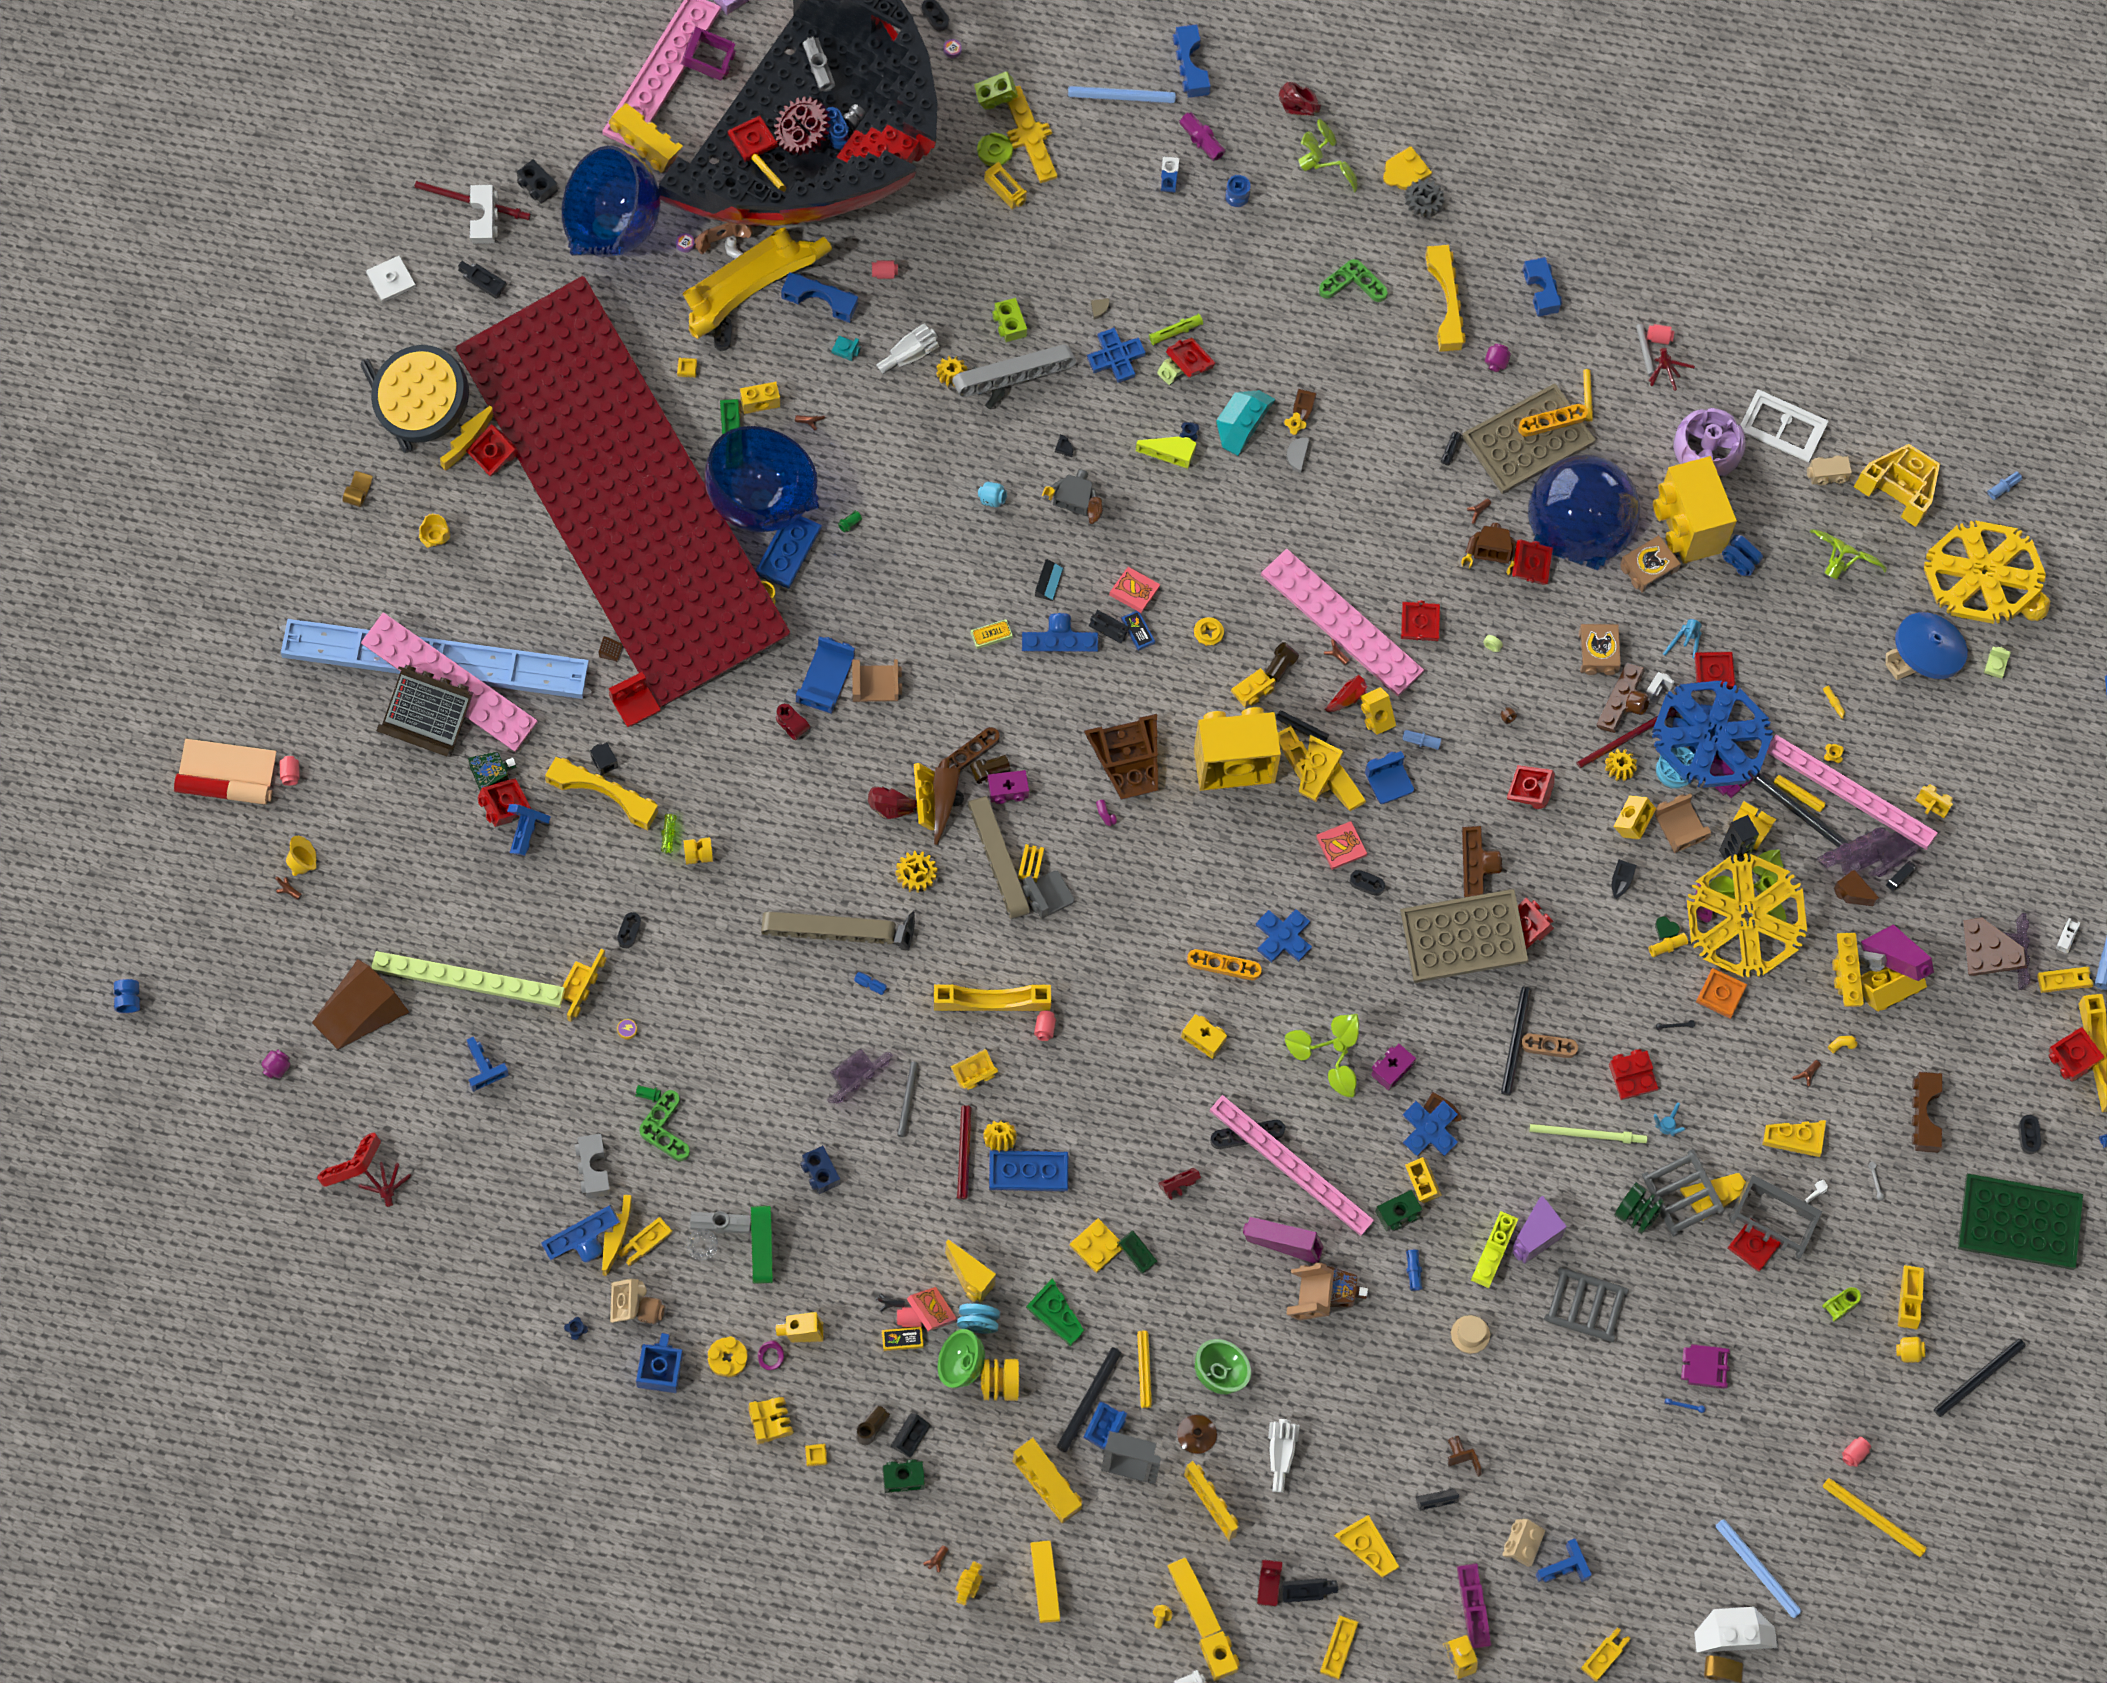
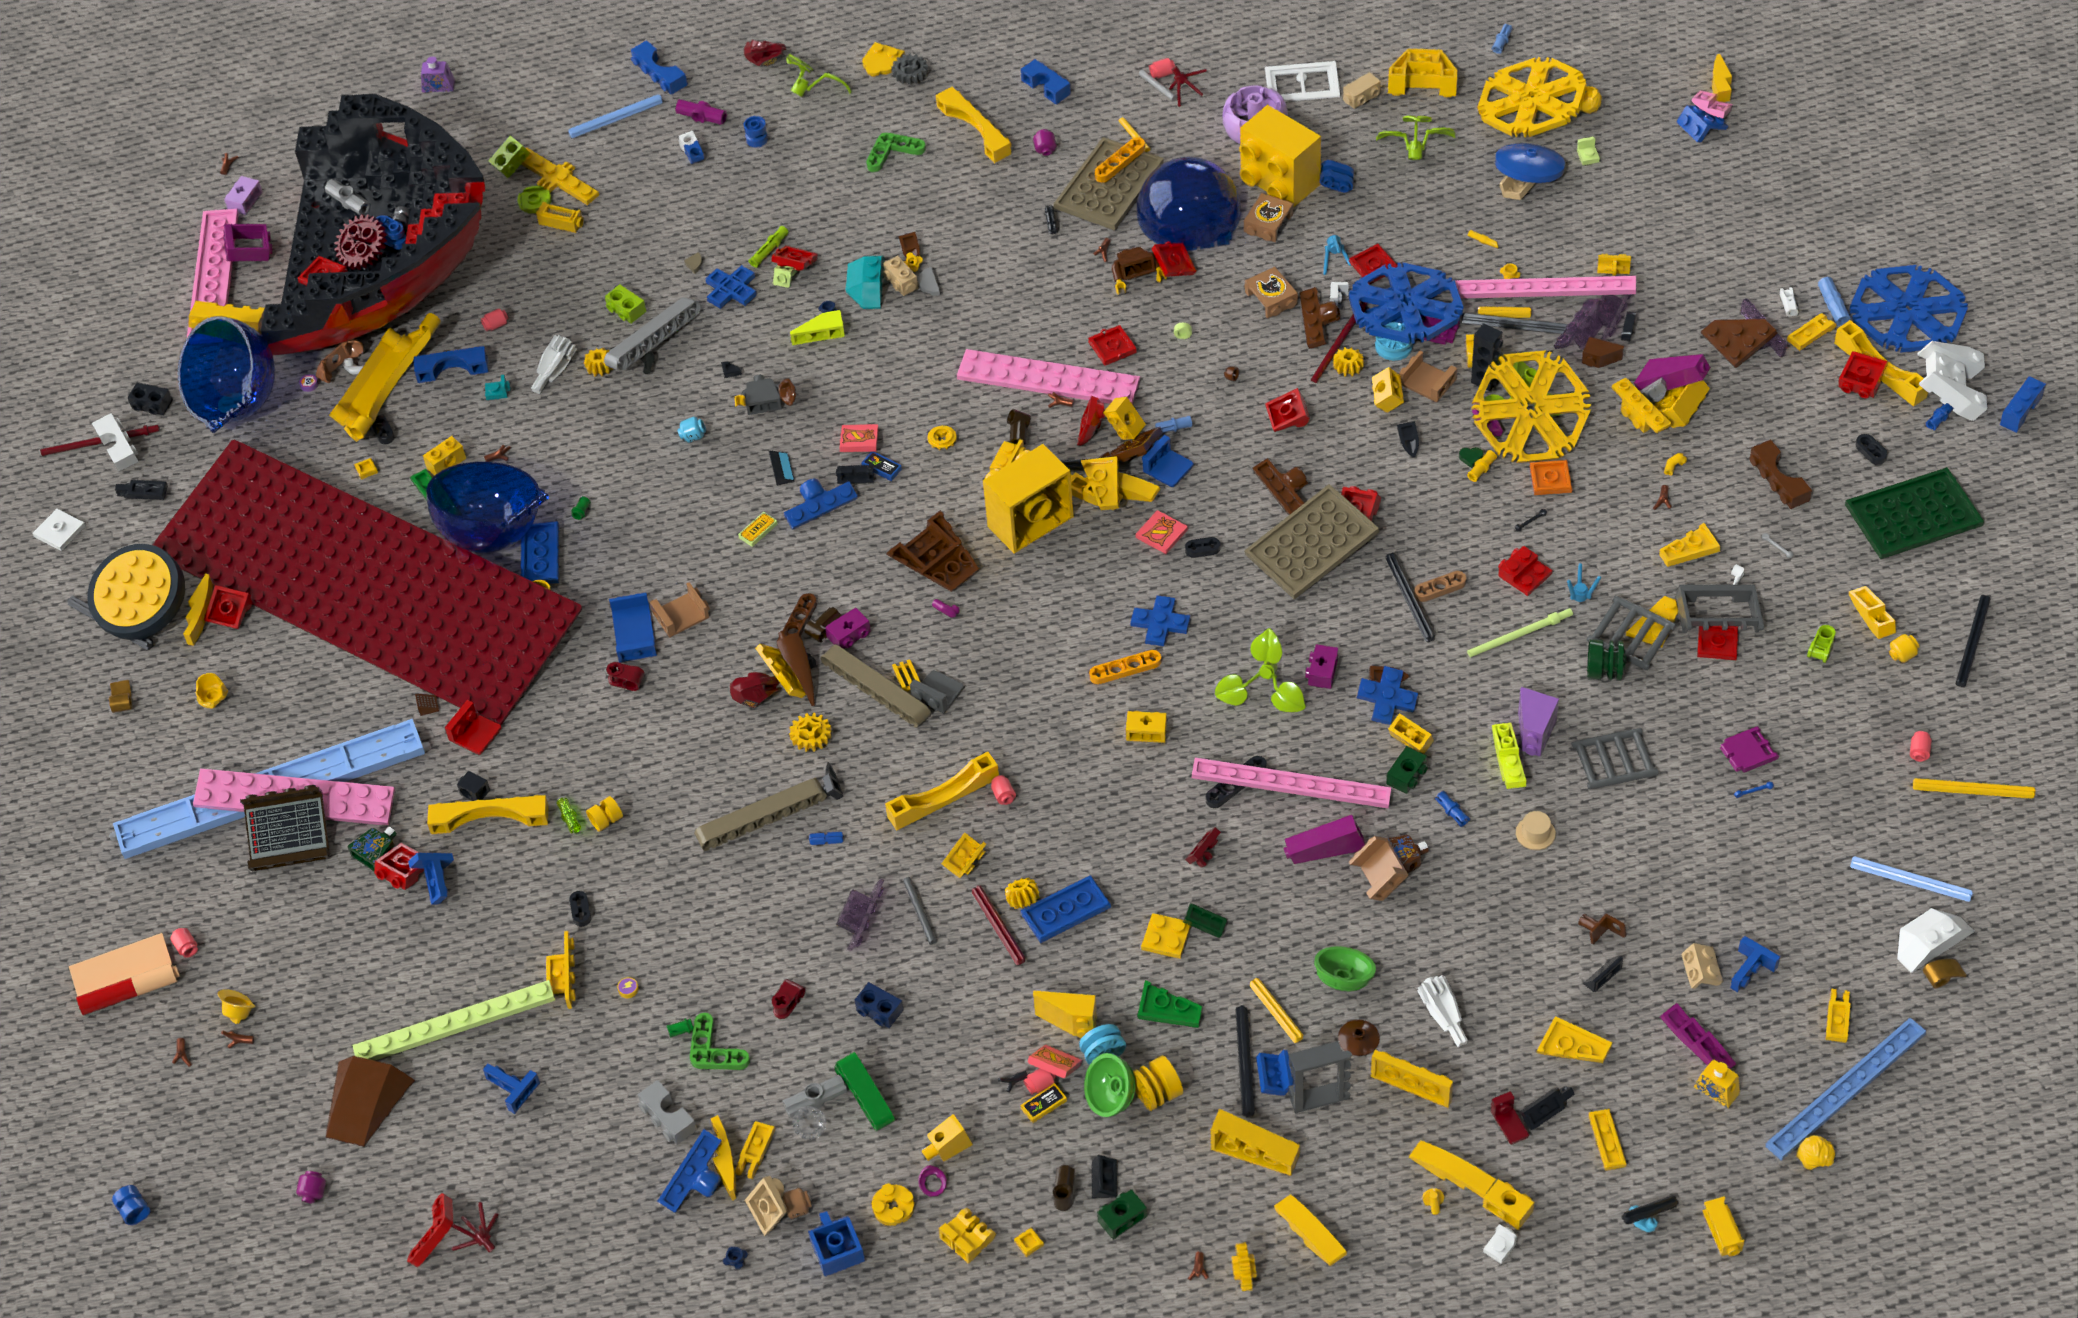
camera: 20 degrees left, 15 degrees down
none -> copper bar [172,1038,192,1067]
none -> dark red piece [772,979,806,1019]
none -> tan brick [883,256,918,296]
none -> reddish brown plate [1099,426,1163,462]

